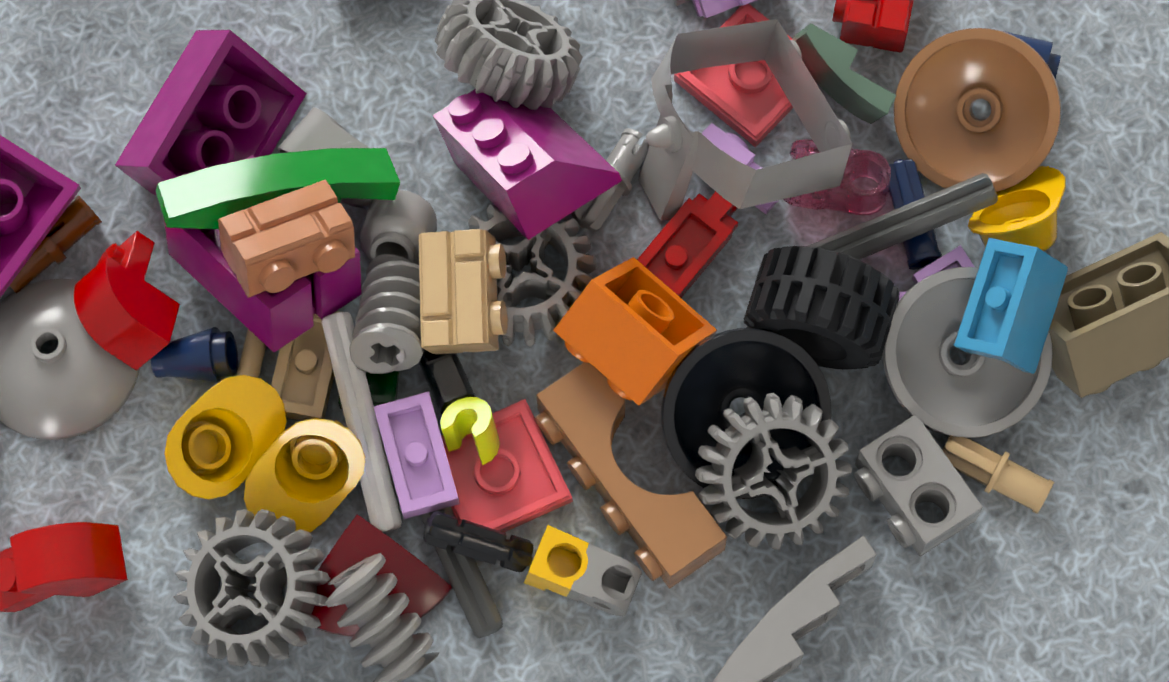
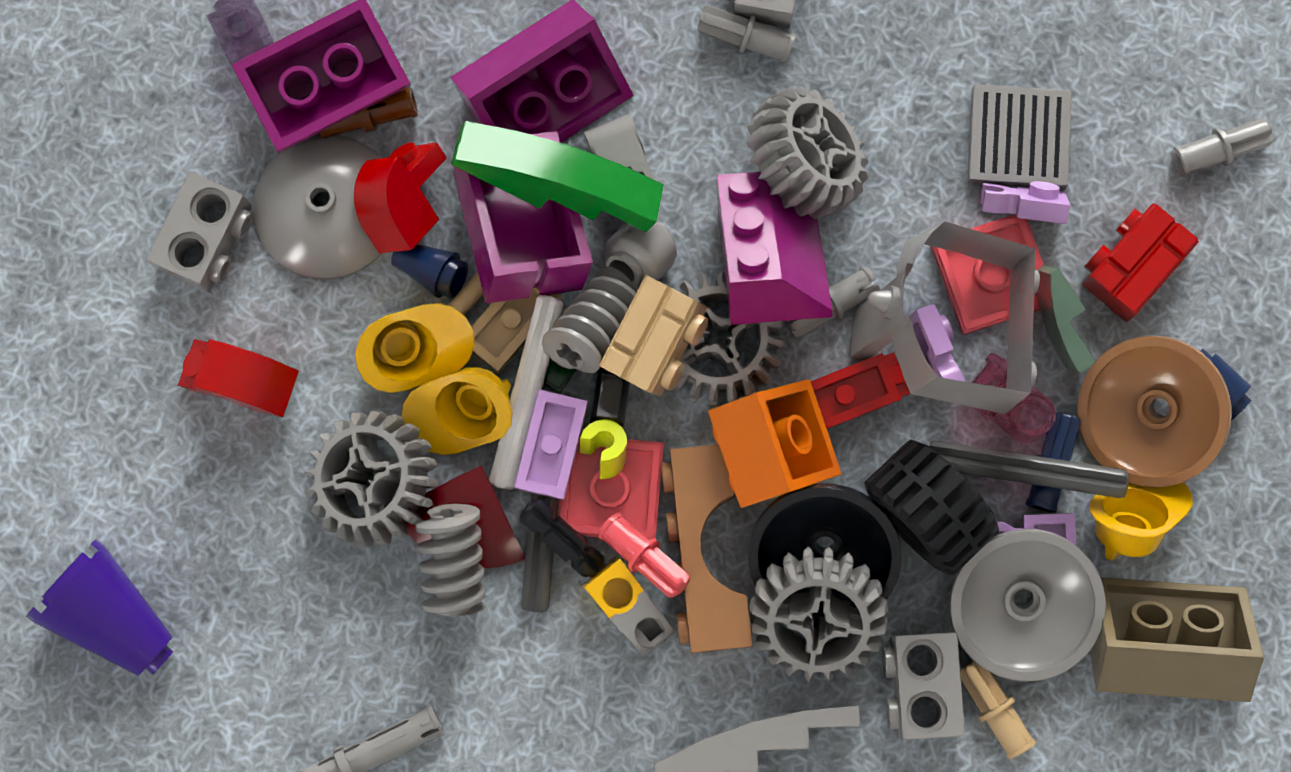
camera: 30 degrees right, 10 degrees up
nougat brick [218,179,355,298] -> none
dark azure panel [954,238,1068,374] -> none
none -> coral axle [598,513,690,598]

